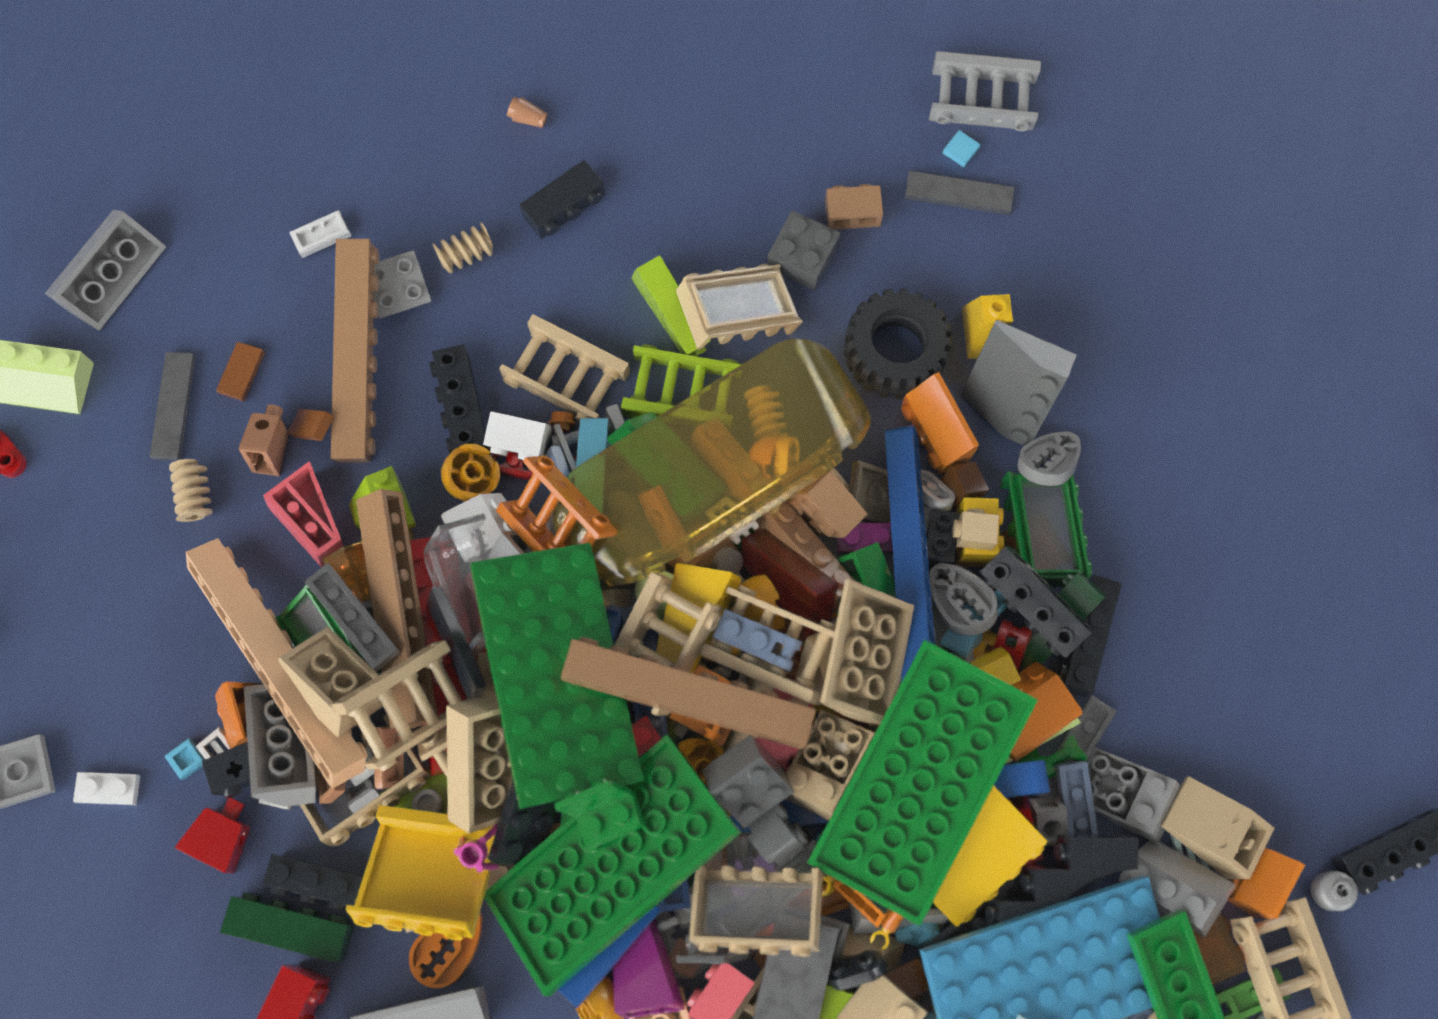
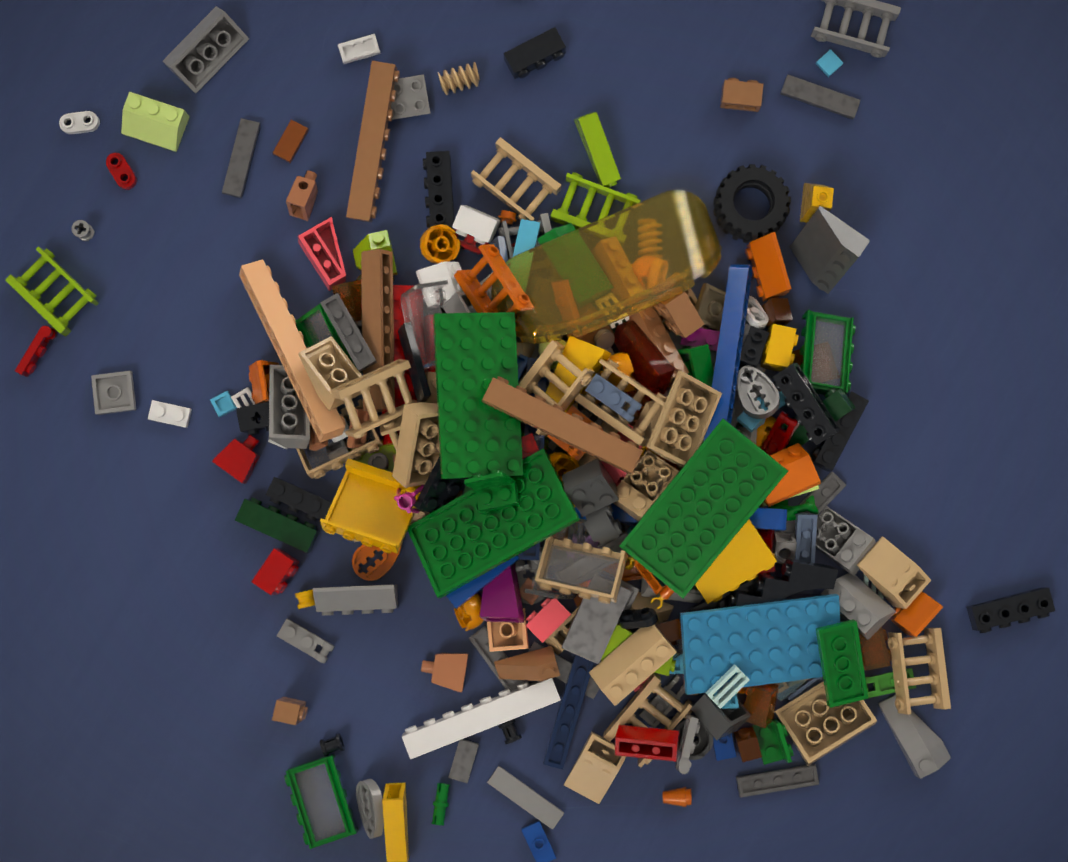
camera: 15 degrees right, 10 degrees up
tan piece [169,459,213,522] -> none
dark orange tile [287,409,334,441] -> none
window [676,264,803,349] -> none
dark grey brick [767,211,840,291] -> none
medium azure tile [895,923,940,947] -> none
tan brick [953,509,999,551] -> none
yellow brick [969,647,1021,685] -> none
light grey piece [1017,431,1081,486] -> none
light grey head [1310,871,1358,911] -> none

